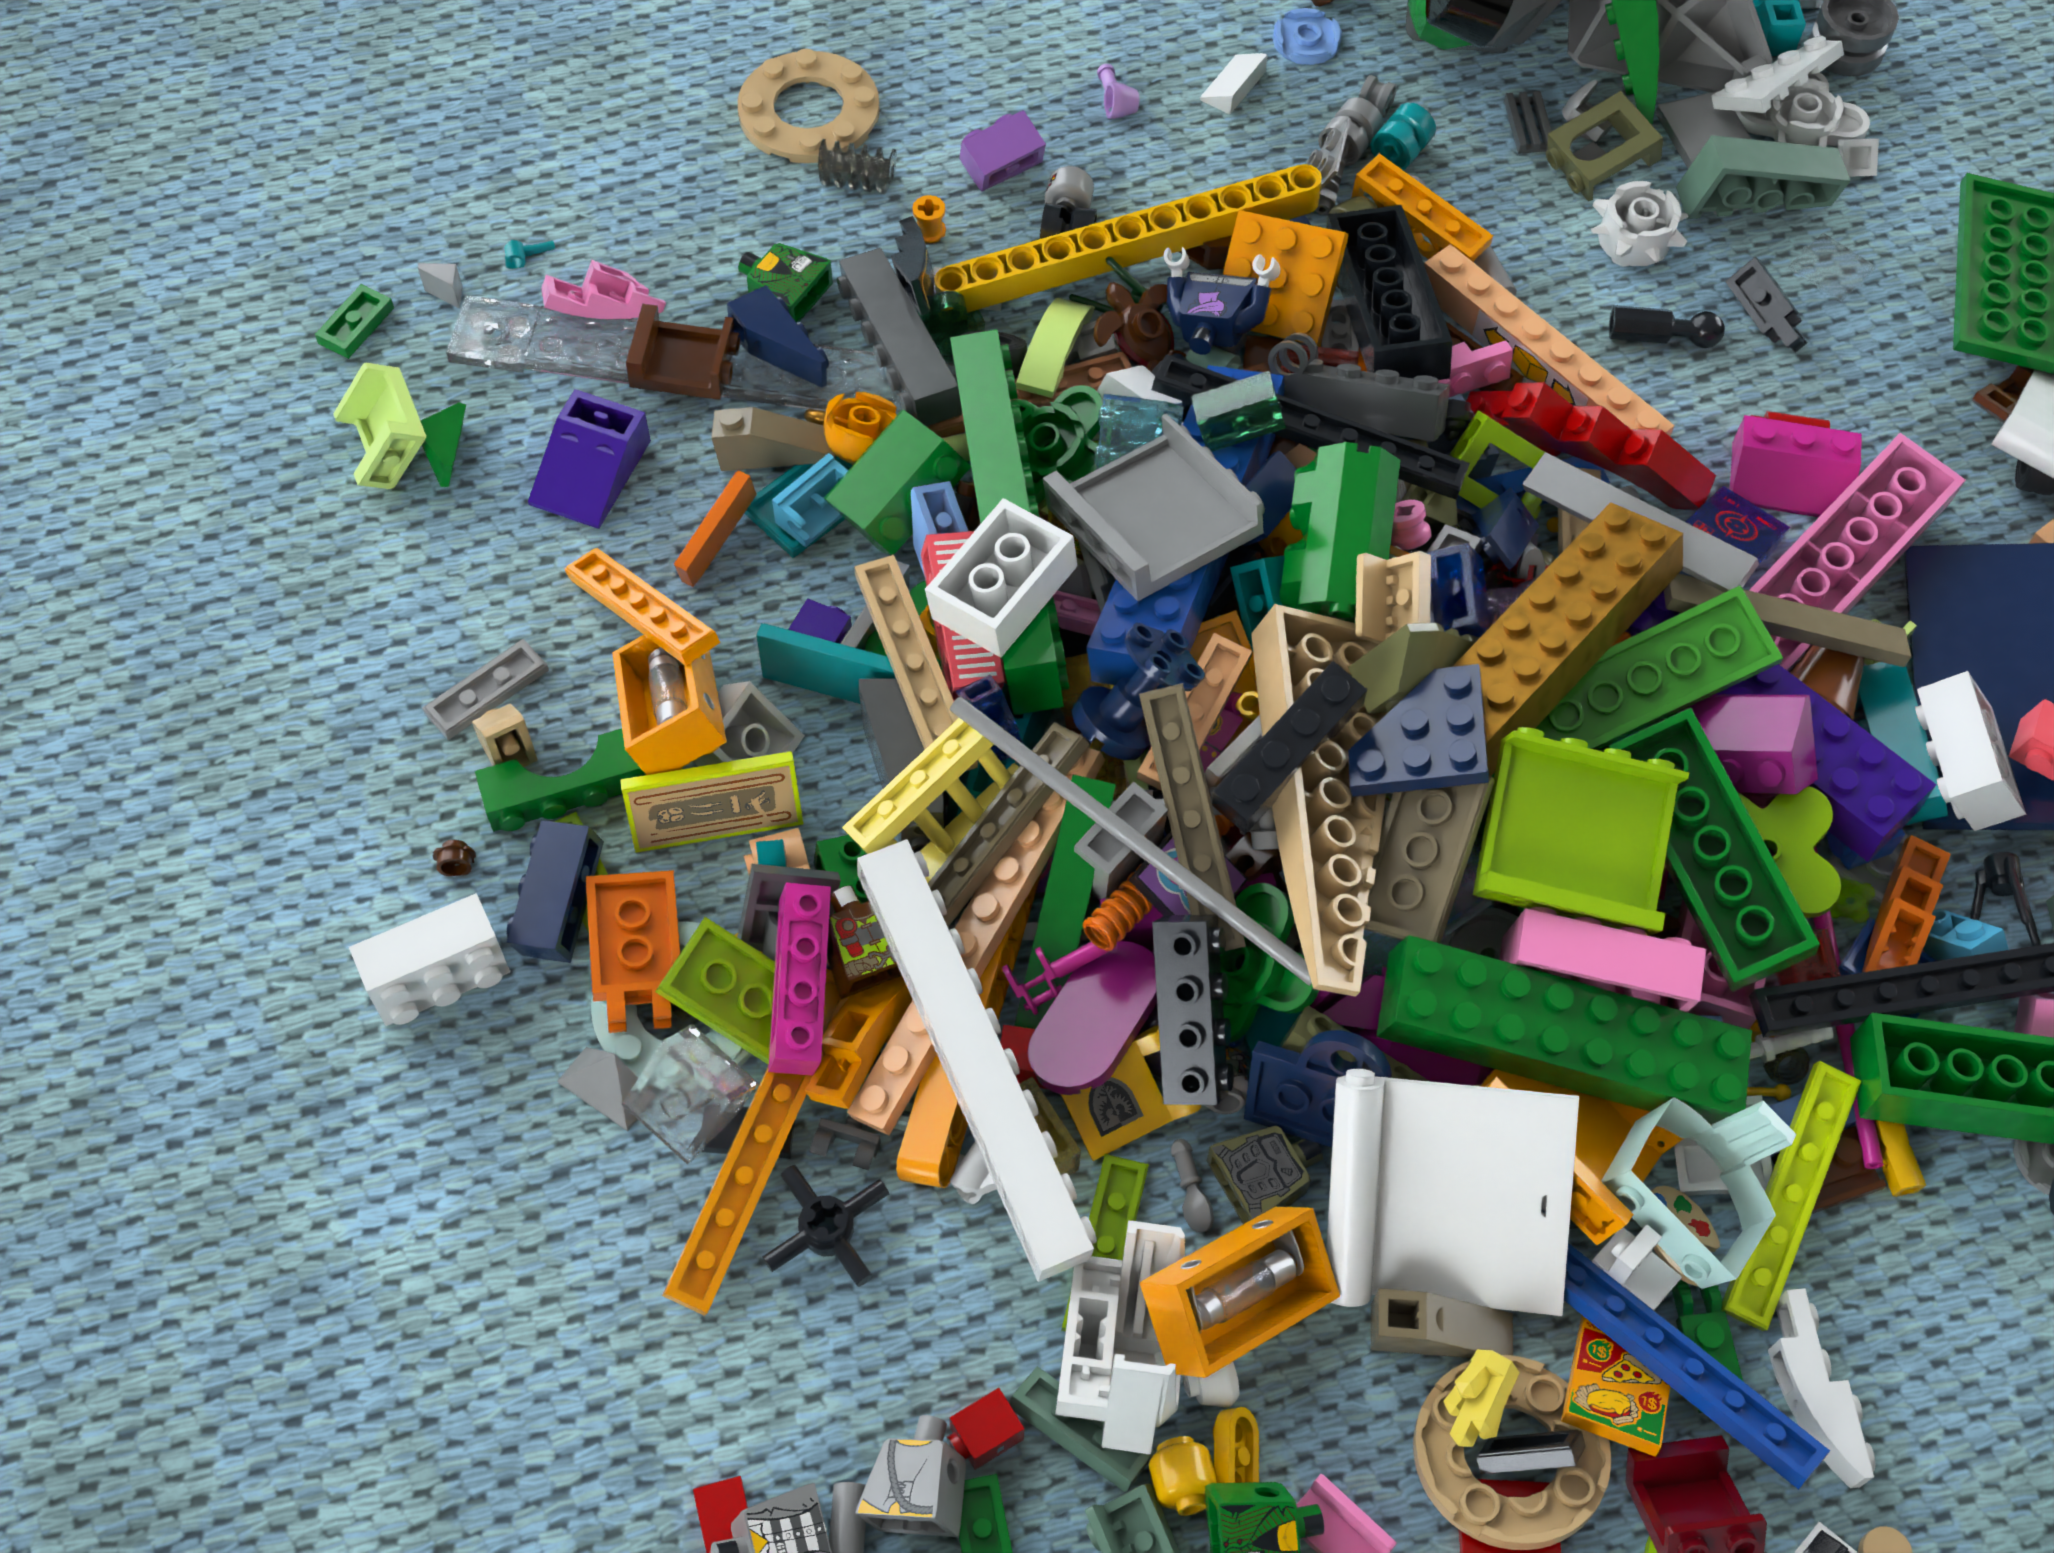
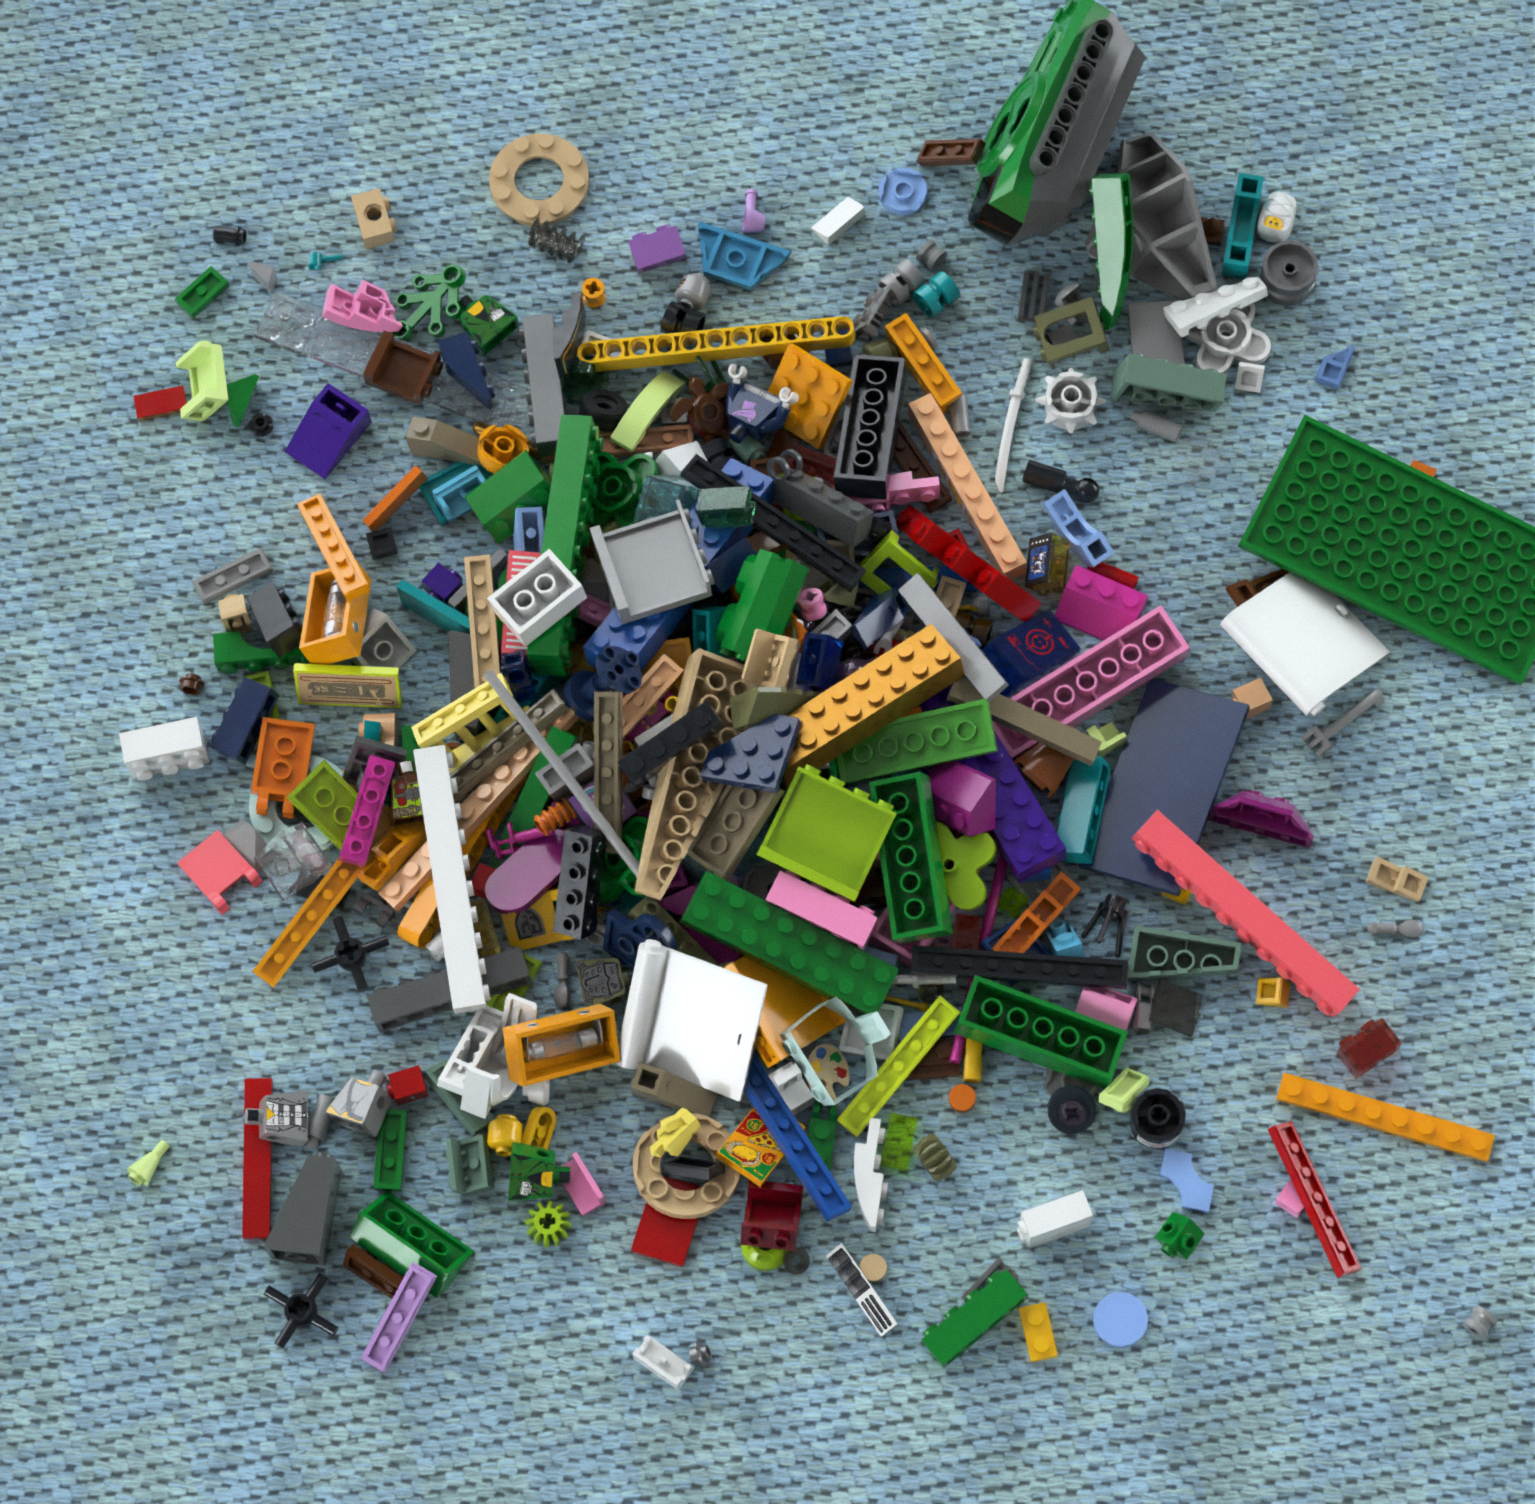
camera: 20 degrees right, 10 degrees up
hinge [1726,257,1807,353] -> none
white brick [1915,671,2026,831] -> none
none -> red tile [133,385,187,422]
none -> coral flag [177,830,263,915]
none -> black pin [213,226,247,246]
none -> brick [247,581,303,658]
none -> black plate [248,413,273,437]
none -> tan brick [351,188,397,249]
none -> black plate [366,527,398,560]
none -> dark grey brick [367,946,533,1033]
none -> green plant [390,265,466,343]
none -> dark azure wing [698,222,790,291]
none -> clear neon green tile [880,1113,917,1171]
none -> olive gear [913,1134,957,1182]
none -> orange tile [949,1084,976,1113]
none -> white sword [995,358,1033,493]
none -> brick [1025,532,1070,595]
none -> light blue arch [1042,489,1114,567]
none -> light grey cylinder [1131,410,1183,443]
none -> medium blue tile [1315,346,1355,390]

